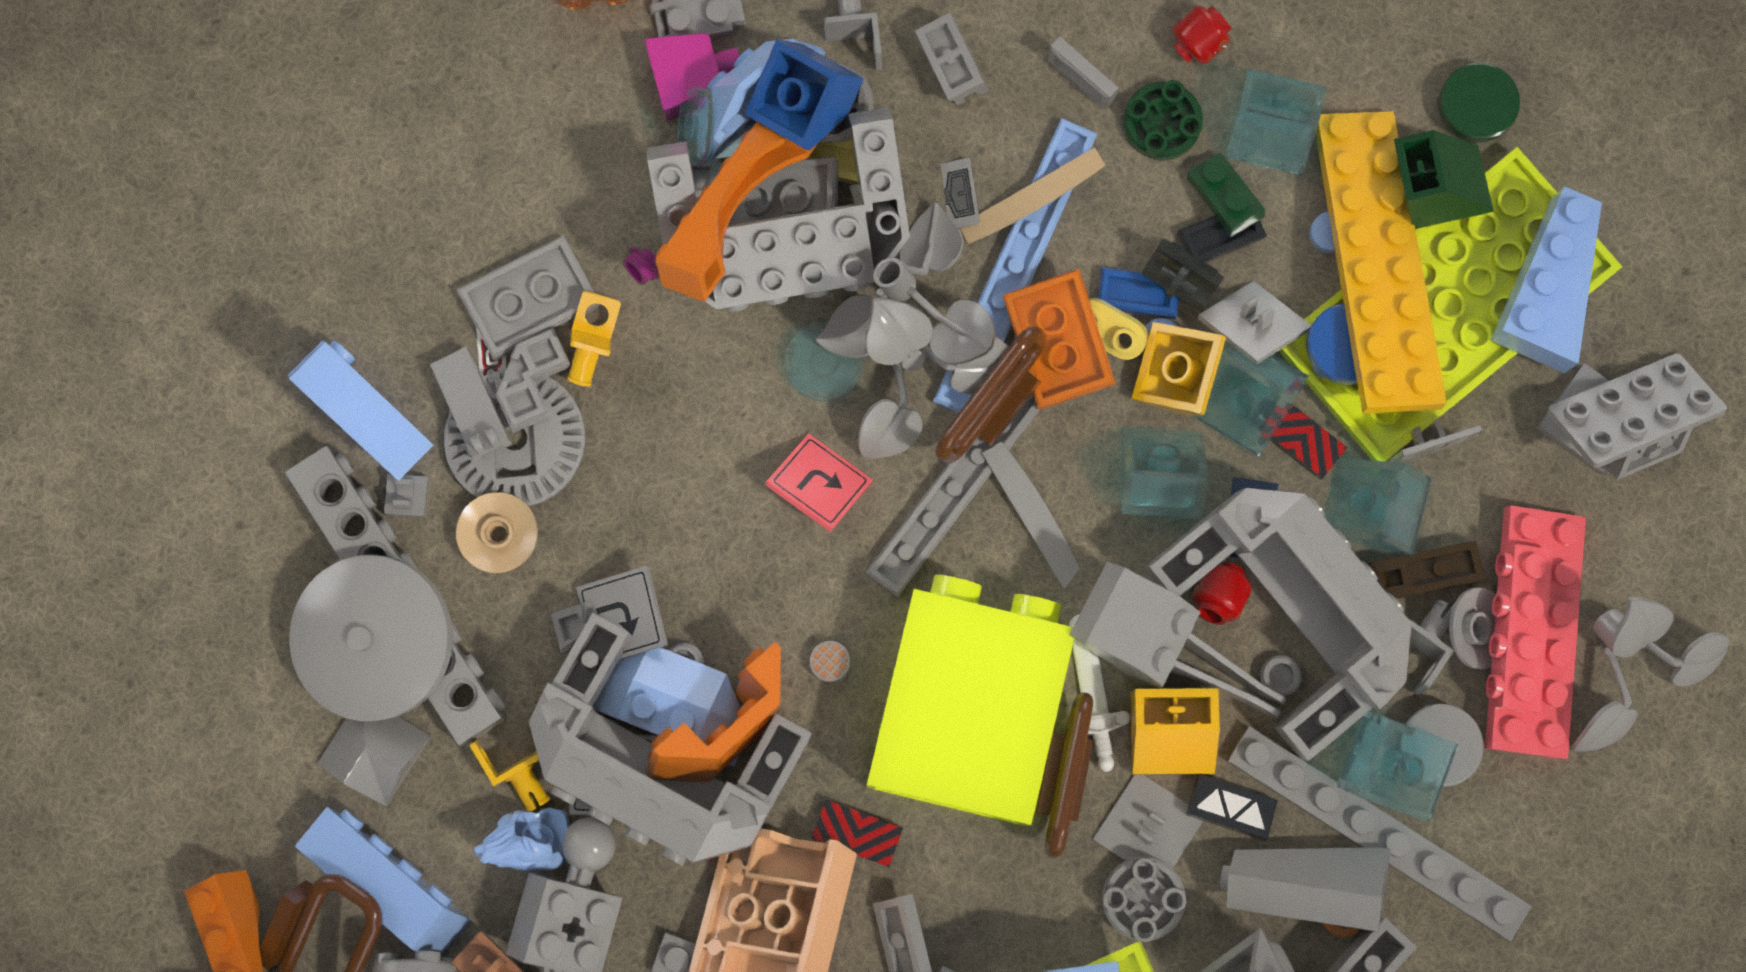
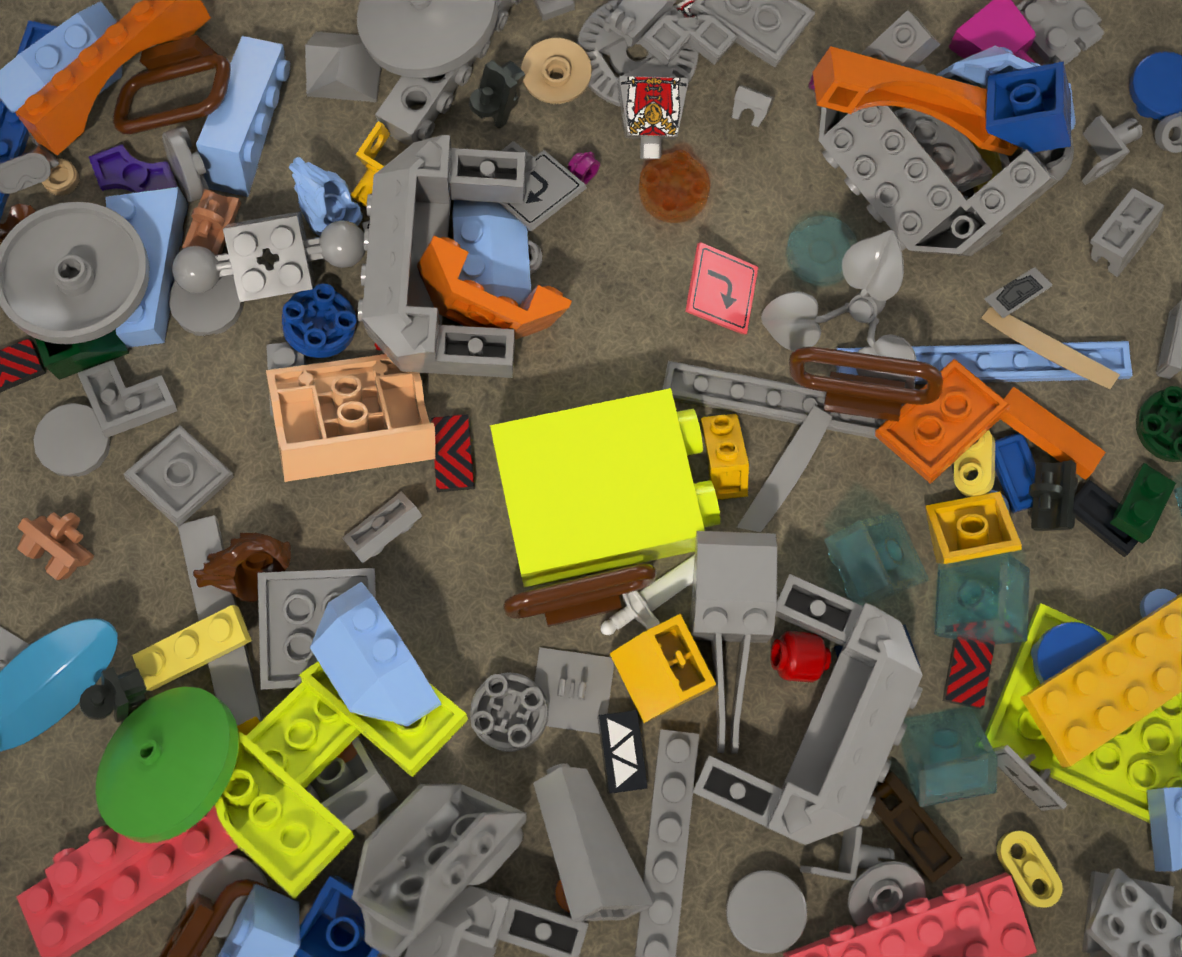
camera: 65 degrees right, 5 degrees down
yellow bracket [567,291,621,387] -> none
clear light blue tile [677,86,717,167] -> none
tile [810,641,852,683] -> none
light grey plant [816,202,996,365] -> none
light grey piece [1198,281,1311,365] -> none
light grey tile [1259,655,1302,697] -> none
clear light blue slope [1337,711,1458,822] -> none
none -> blue tile [282,284,356,358]
none -> pearl dark grey hips [469,60,525,130]
none -> magenta plate [568,151,600,185]
none -> torso [617,76,688,160]
none -> clear orange tile [639,150,710,223]
none -> yellow bracket [701,414,749,499]
none -> light grey tile [732,85,775,127]
none -> light yellow plate [997,831,1063,908]
none -> orange tile [1001,386,1106,480]

